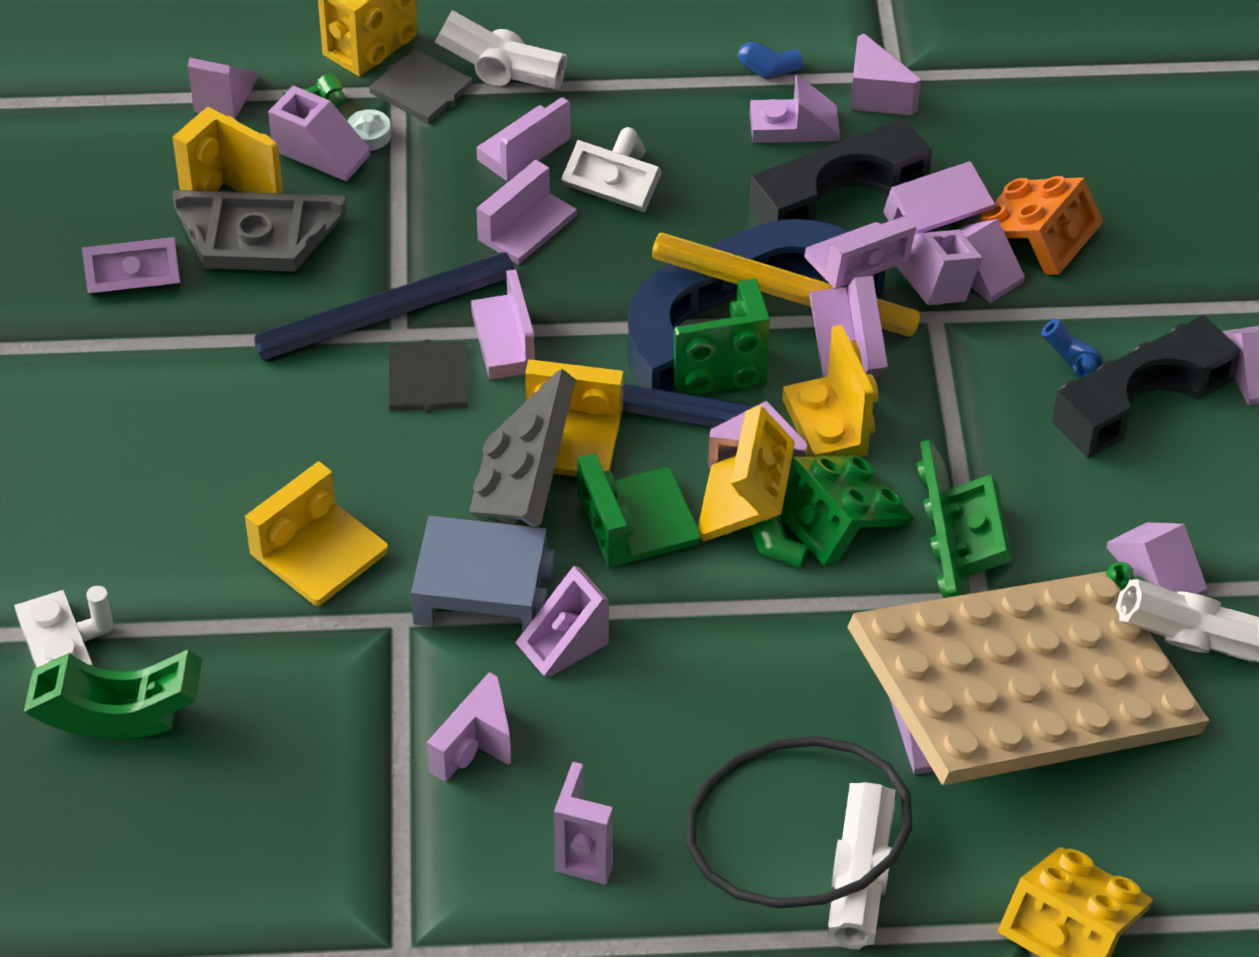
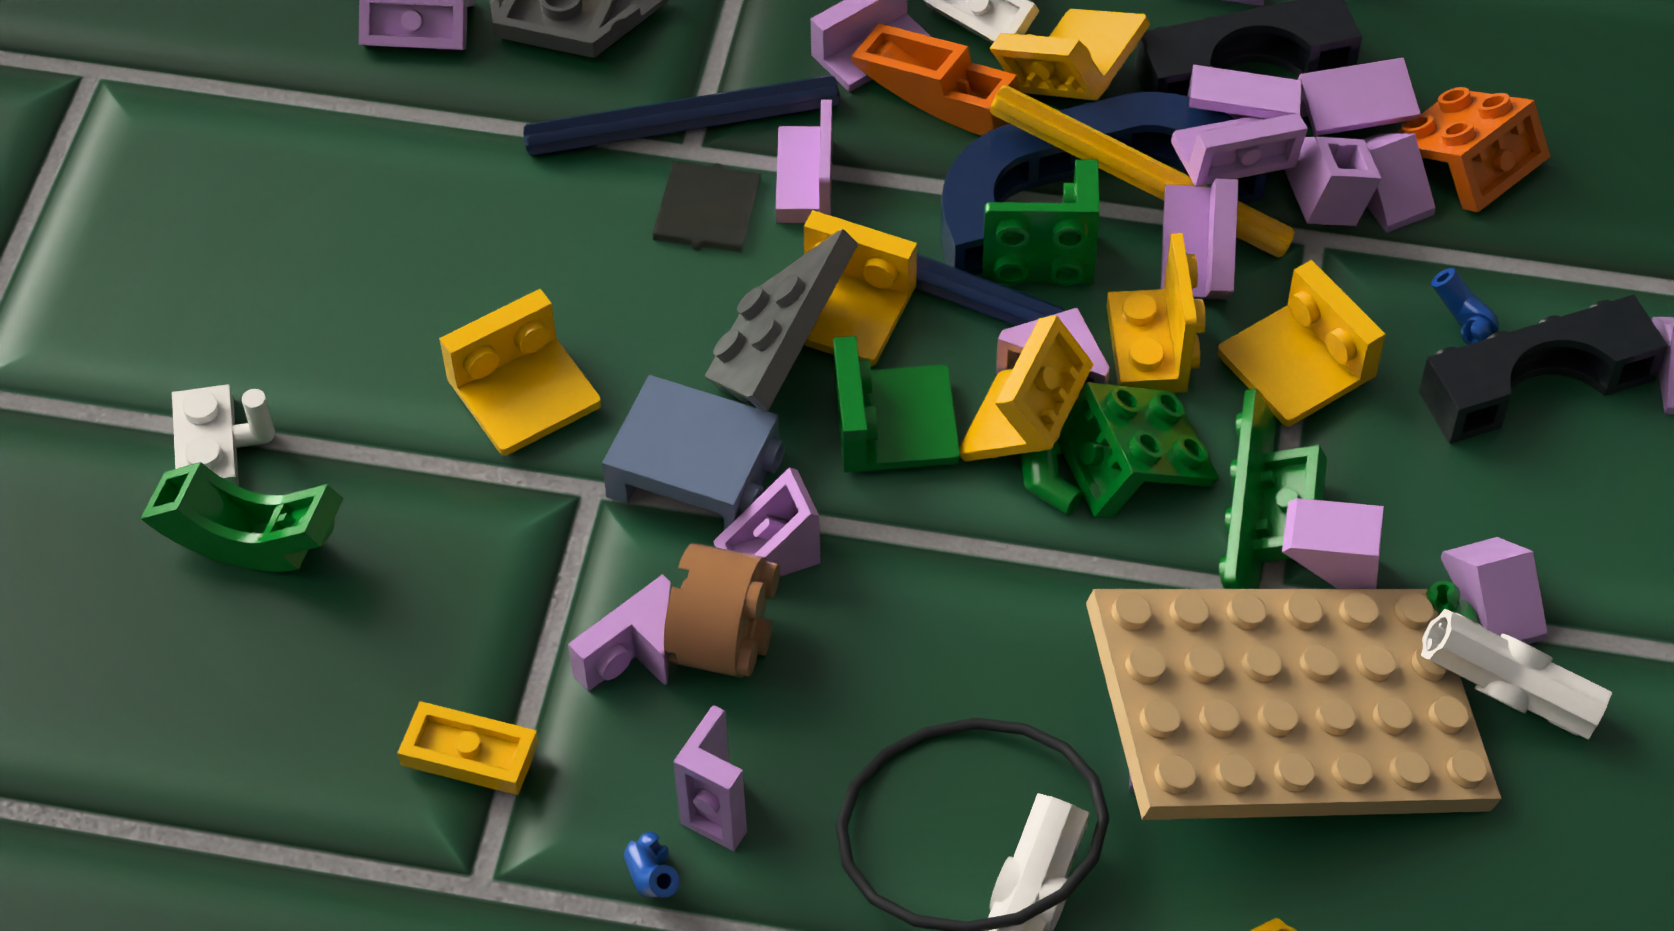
camera: 15 degrees right, 5 degrees up
none -> yellow plate [397,701,539,795]
none -> blue arm [623,832,680,898]
none -> medium nougat brick [664,543,780,678]
none -> orange slope [851,23,1021,136]
none -> yellow bracket [989,9,1150,101]
none -> lavender panel [1188,64,1301,119]
none -> yellow bracket [1217,260,1386,427]
none -> lavender slope [1282,498,1384,589]

